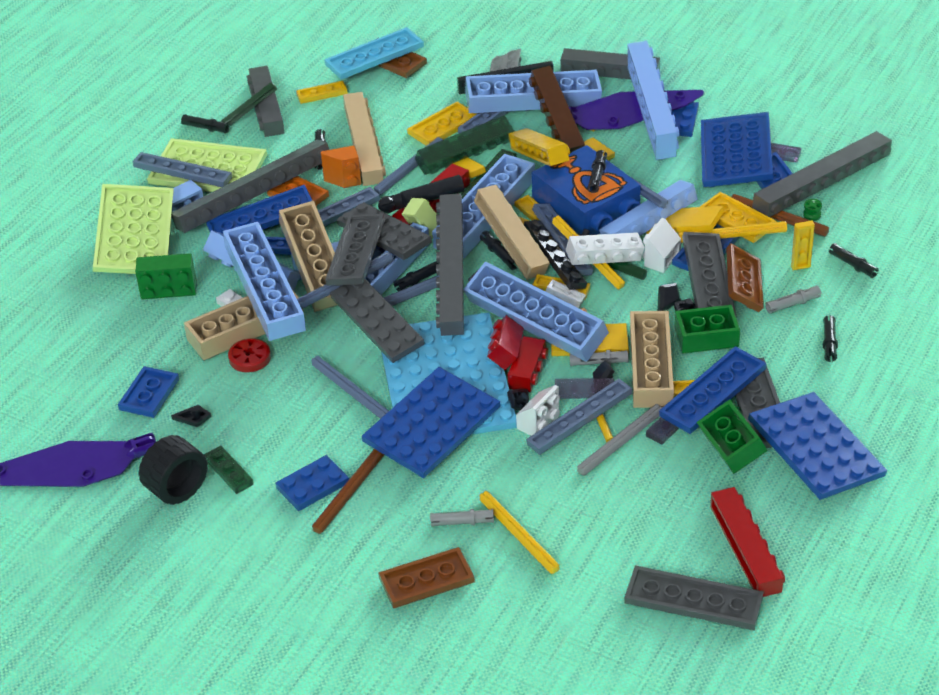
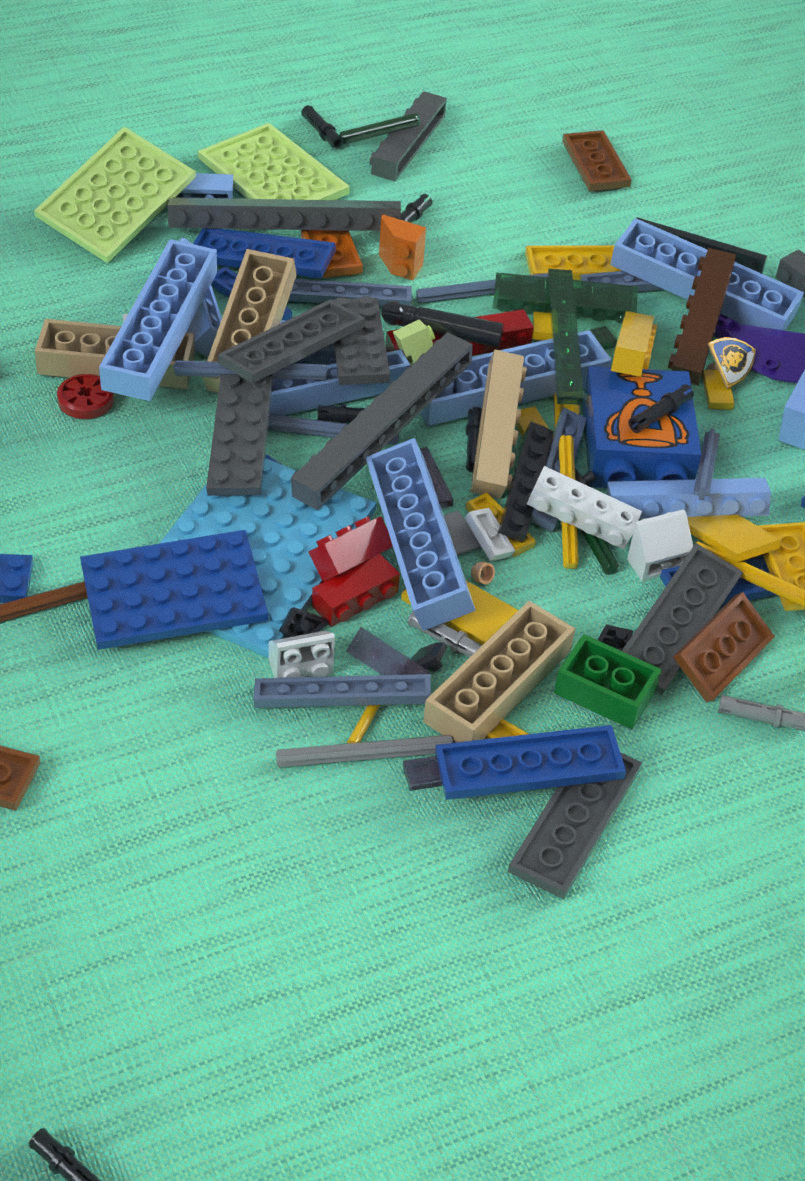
camera: 30 degrees right, 5 degrees up
sand blue plate [133,152,232,187] -> none
green brick [135,253,197,300] -> none
yellow tile [296,81,348,104] -> none
sand blue axle [311,356,389,419] -> none
medium azure plate [324,27,424,80] -> none
tan brick [343,92,386,186] -> none
light grey pin [430,509,494,527] -> none
yellow axle [479,491,560,574] -> none
light grey hinge [490,49,521,71] -> none
dark grey plate [624,565,764,631] -> none
black piece [657,283,681,311] -> none
green brick [696,399,768,474] -> none
red brick [710,487,785,597] -> none
blue plate [748,392,887,500] -> none
black pin [823,315,838,362] -> none
none -> clear green tile [547,269,584,405]
none -> shield [707,337,756,388]

